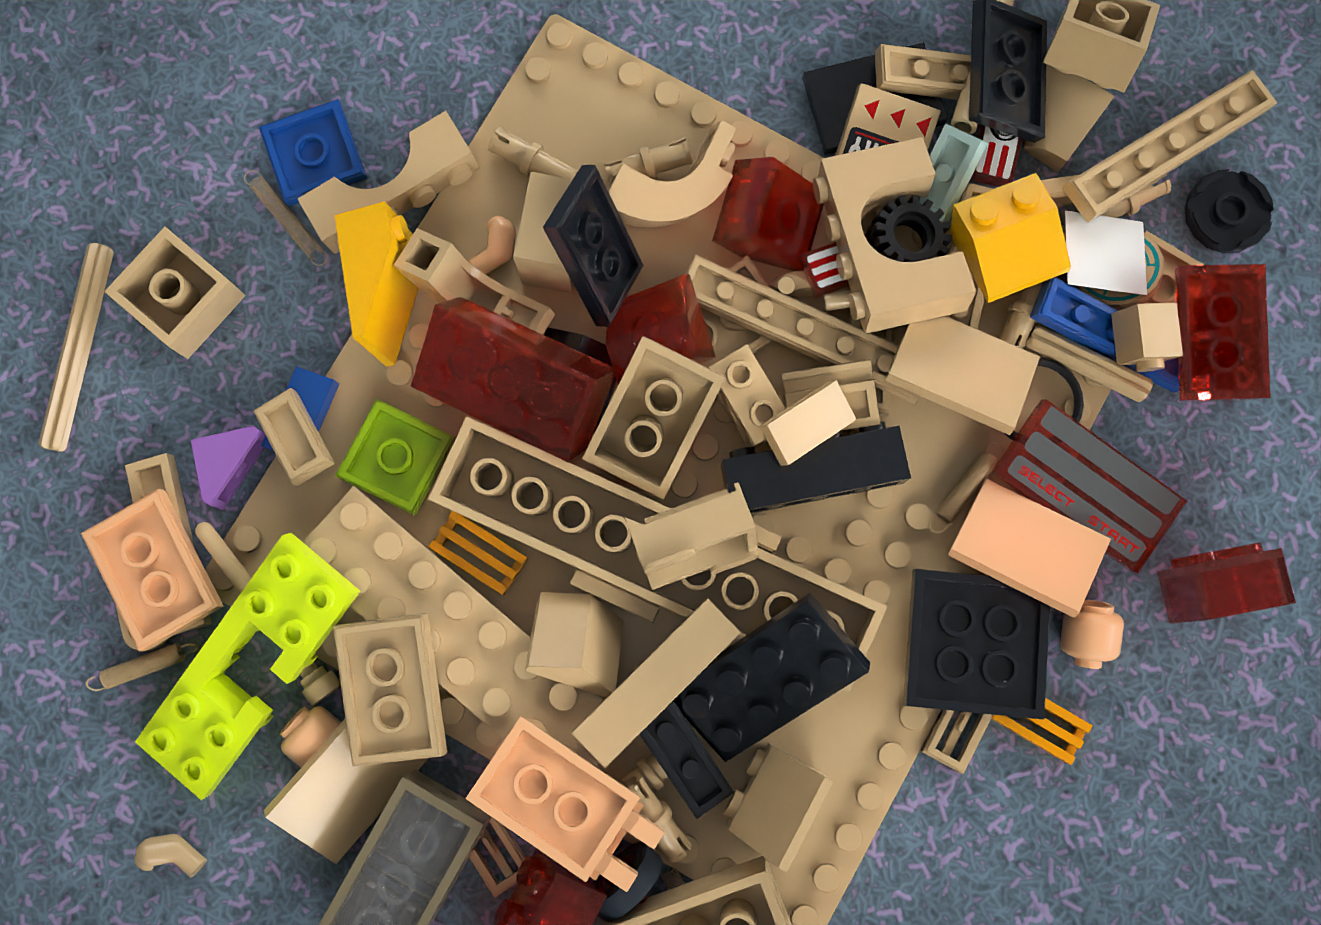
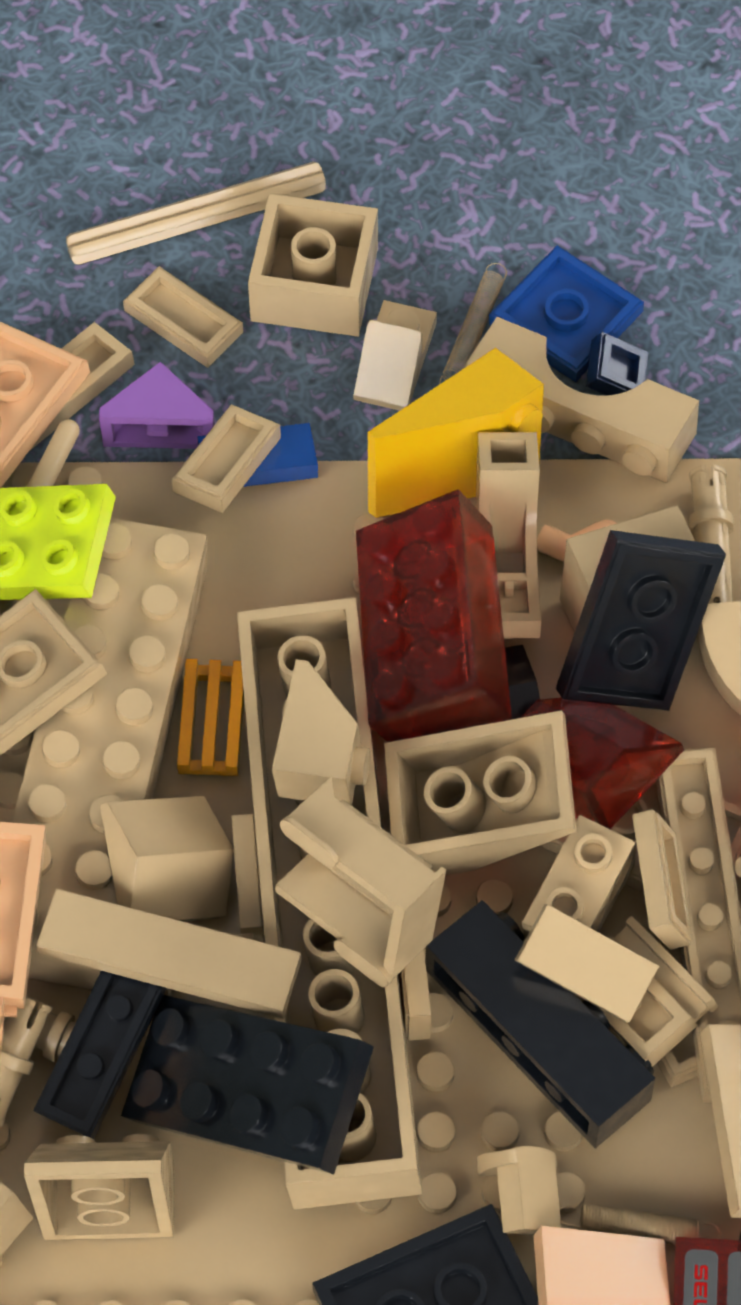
camera: 60 degrees right, 20 degrees down
lime tile [335,398,456,516] -> none
none -> tan tile [123,266,243,368]
none -> tan slope [272,659,370,805]
none -> tan slope [353,300,437,411]
none -> tan tile [476,1146,562,1235]
none -> dark blue tile [586,332,649,396]
none -> tan tile [632,809,692,950]

